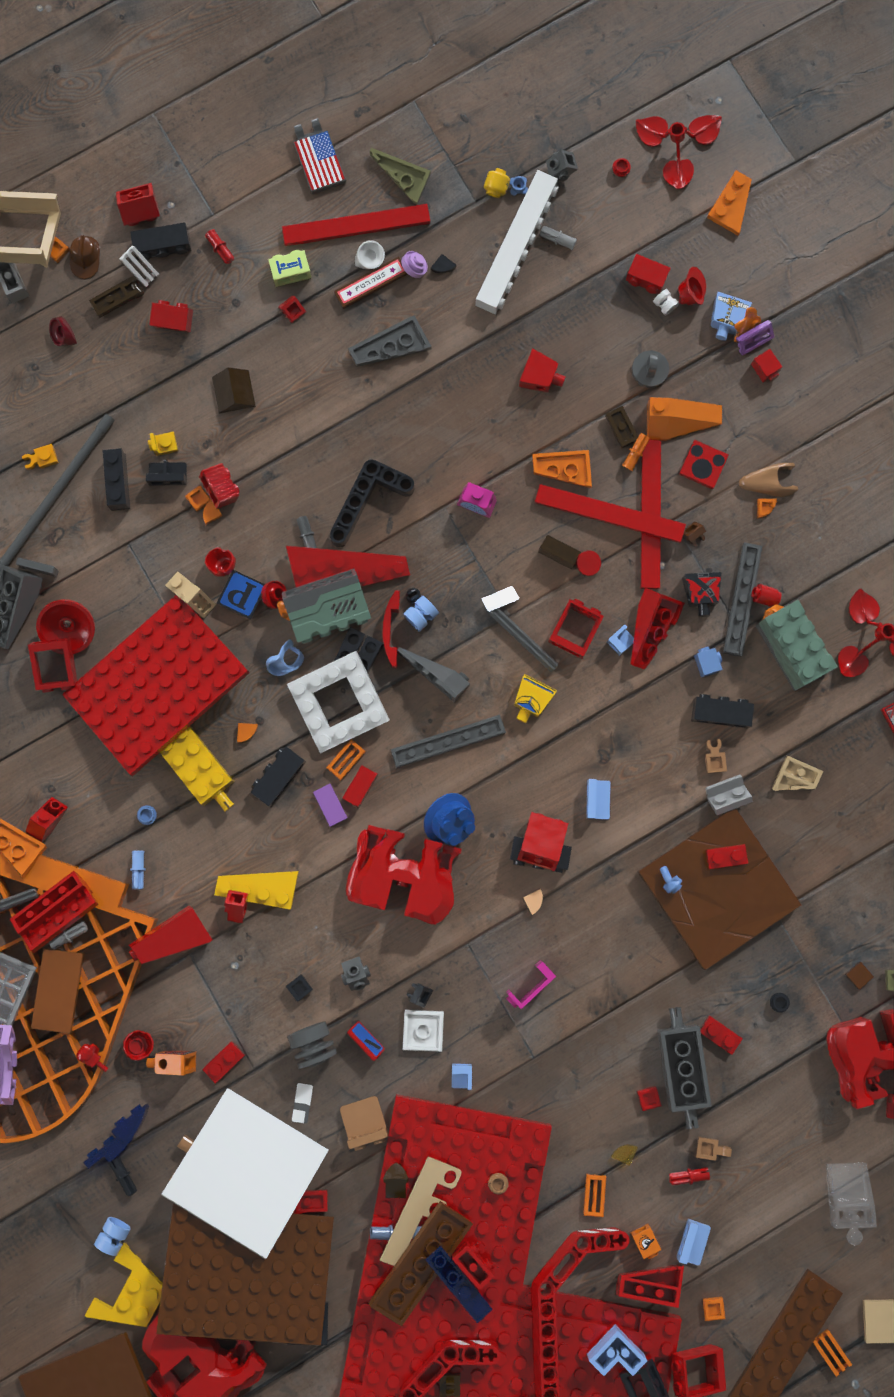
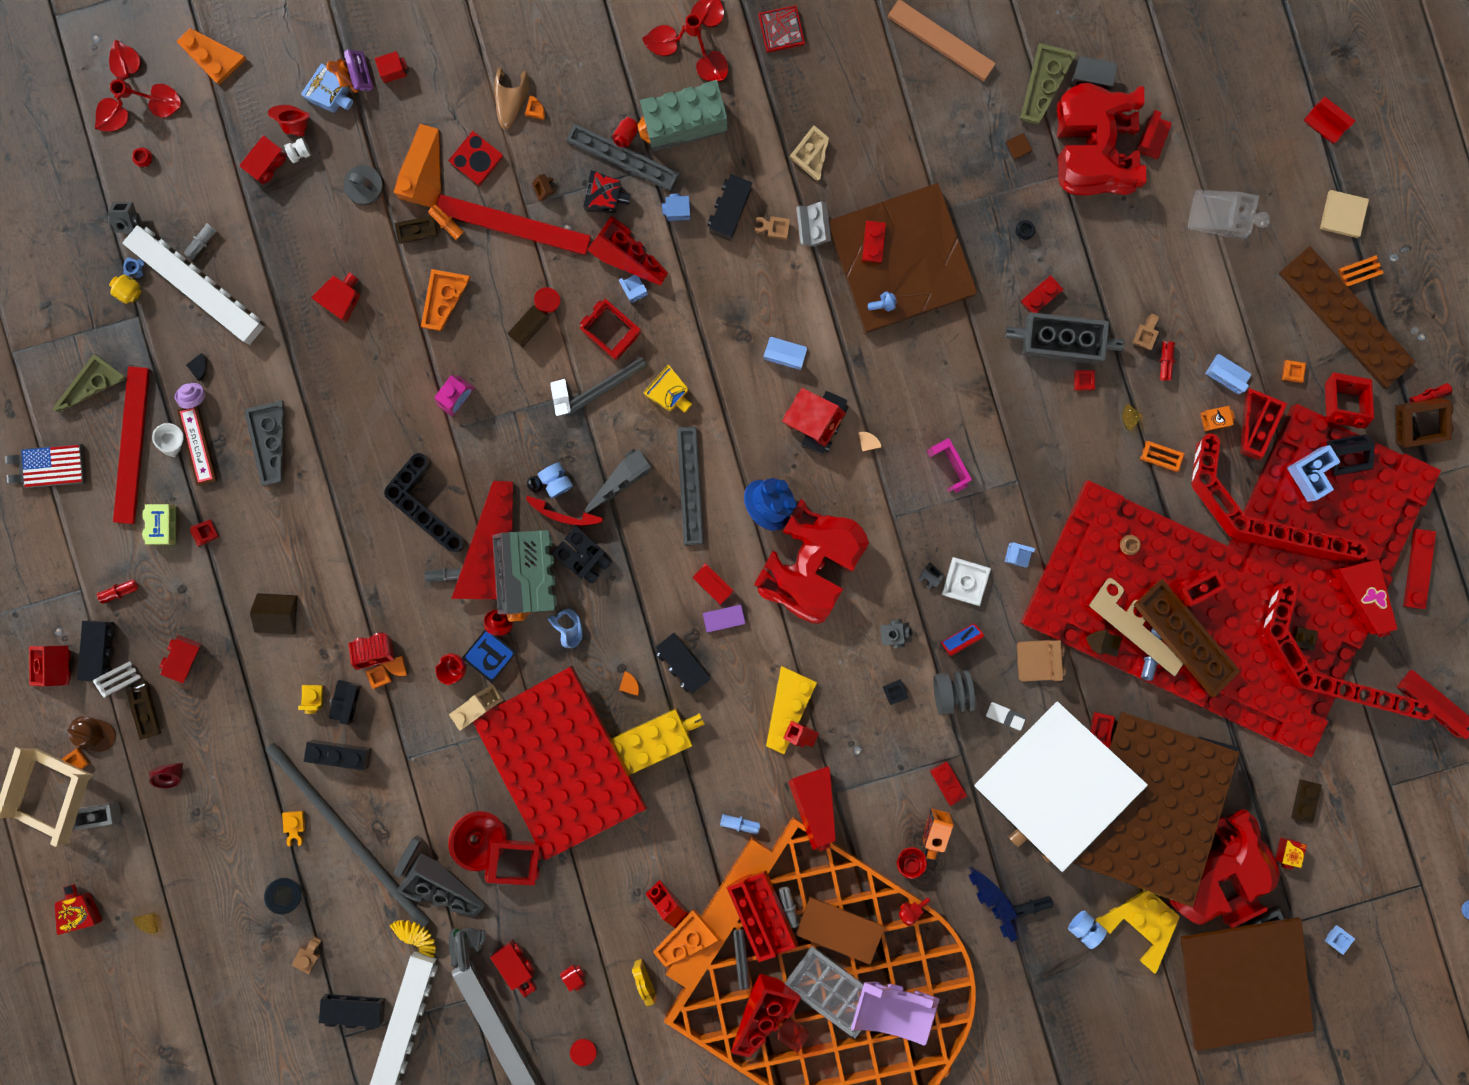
camera: 75 degrees left, 5 degrees up
medium blue plate [137,805,157,825] -> none
white plate [287,651,390,753] -> none
orange tile [326,739,366,780] -> none
clear blue slope [425,1245,493,1323] -> none
red tile [535,484,686,543] -> none

